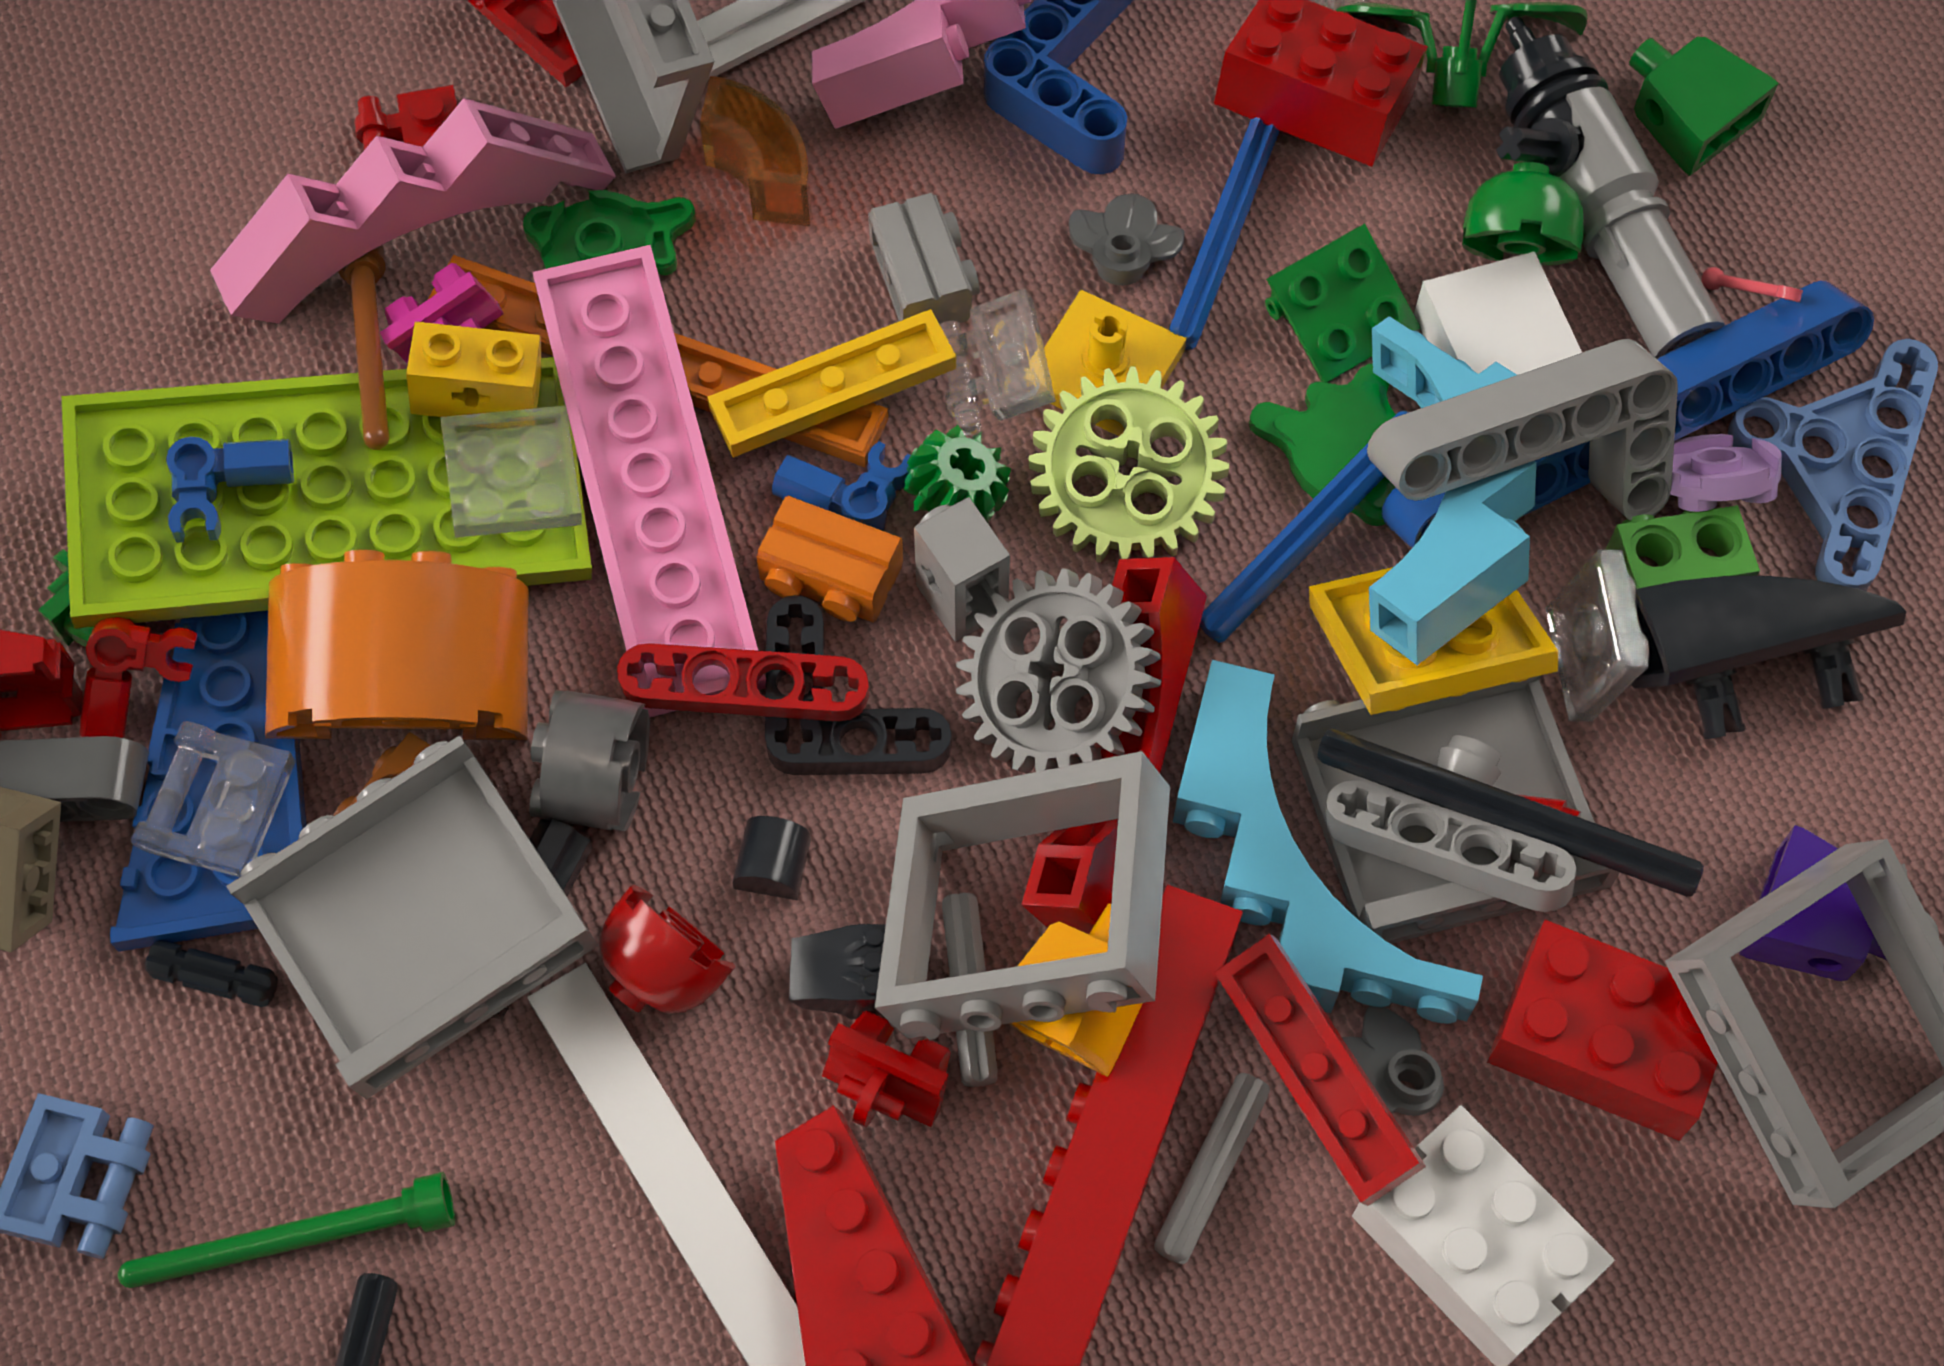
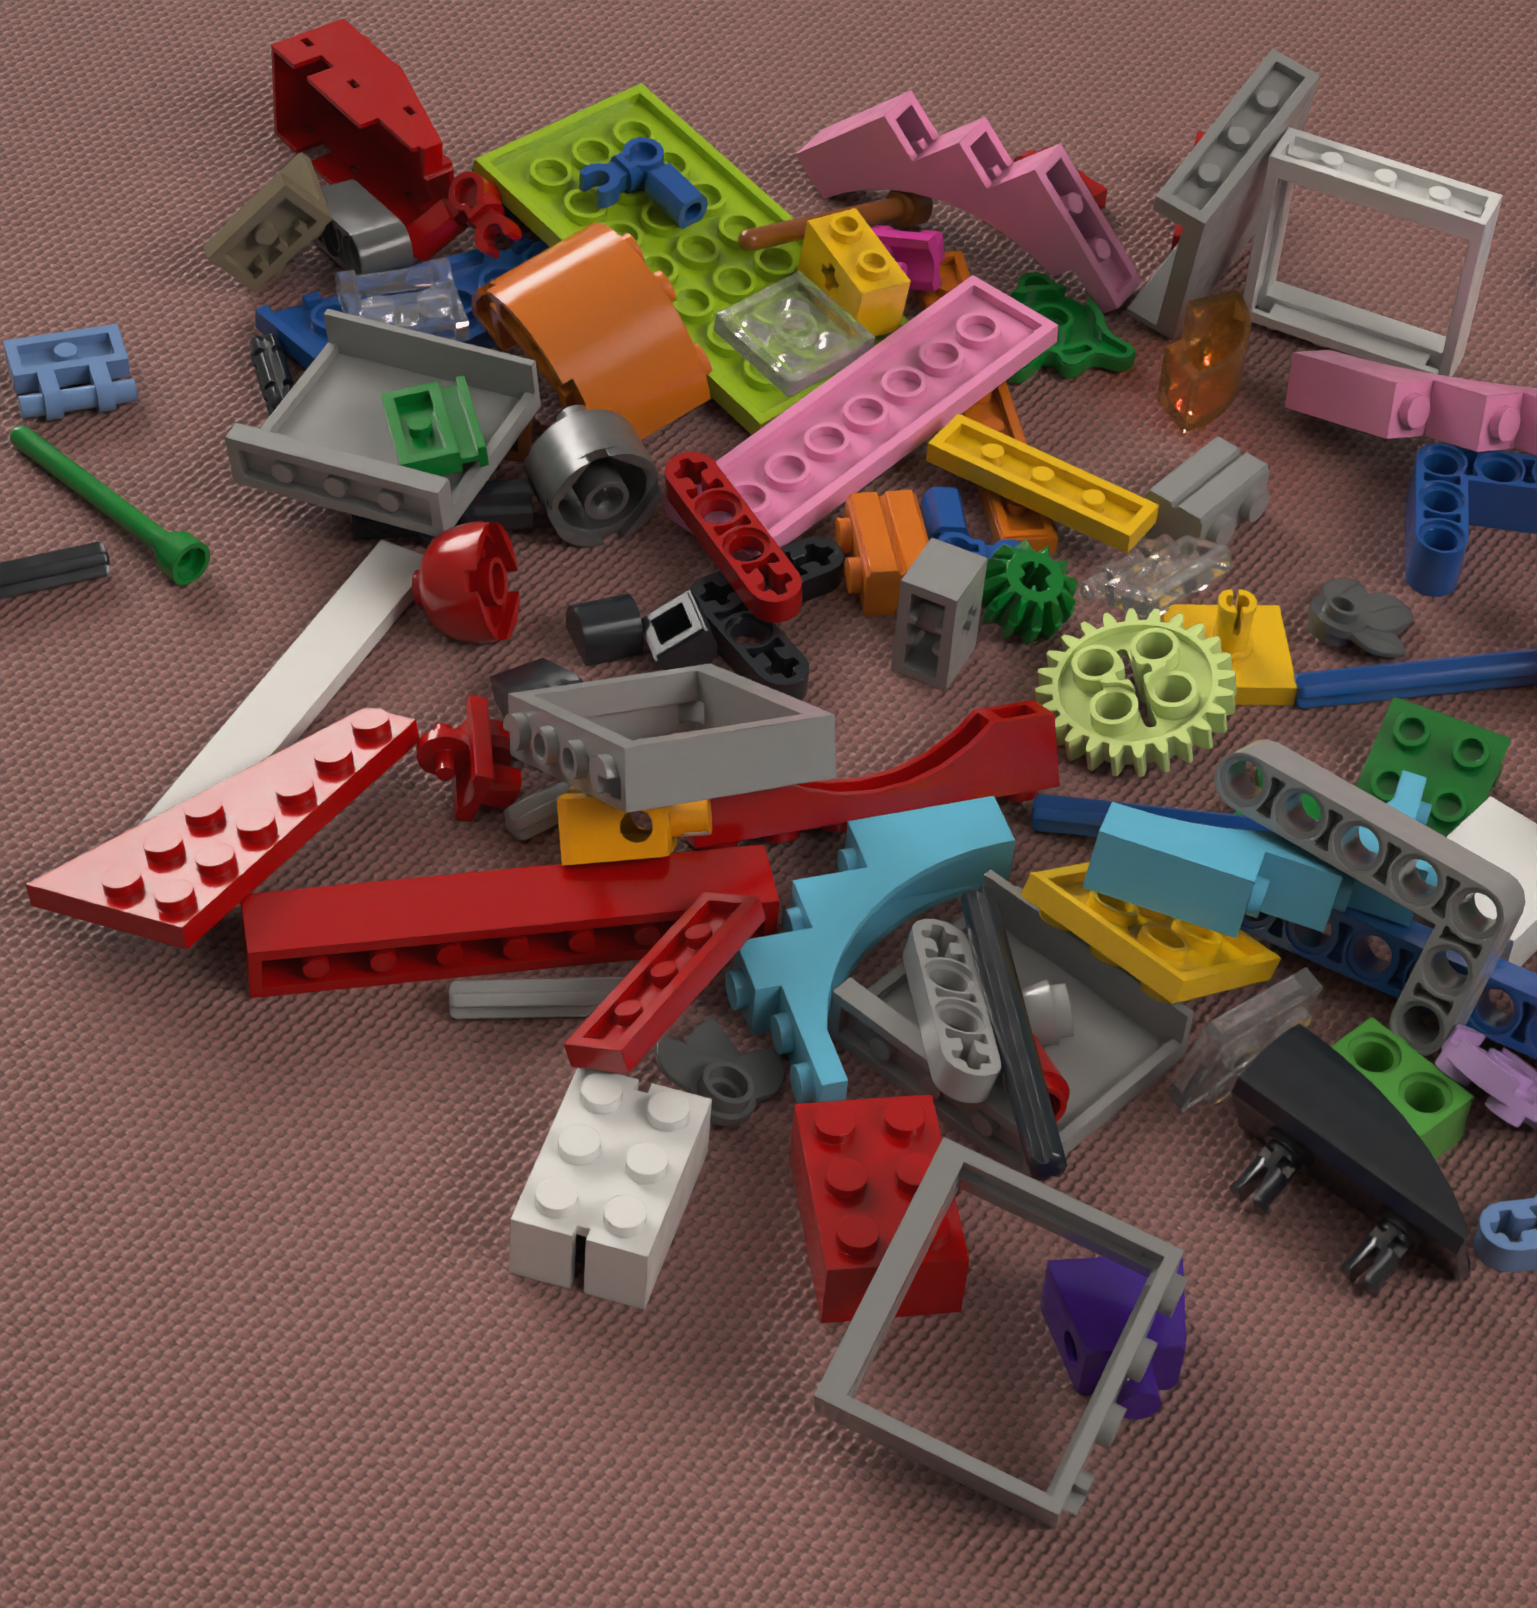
camera: 55 degrees right, 20 degrees down
light grey gear [956,568,1161,774] -> none
none -> green plate [380,376,489,476]
none -> black brick [641,589,718,670]

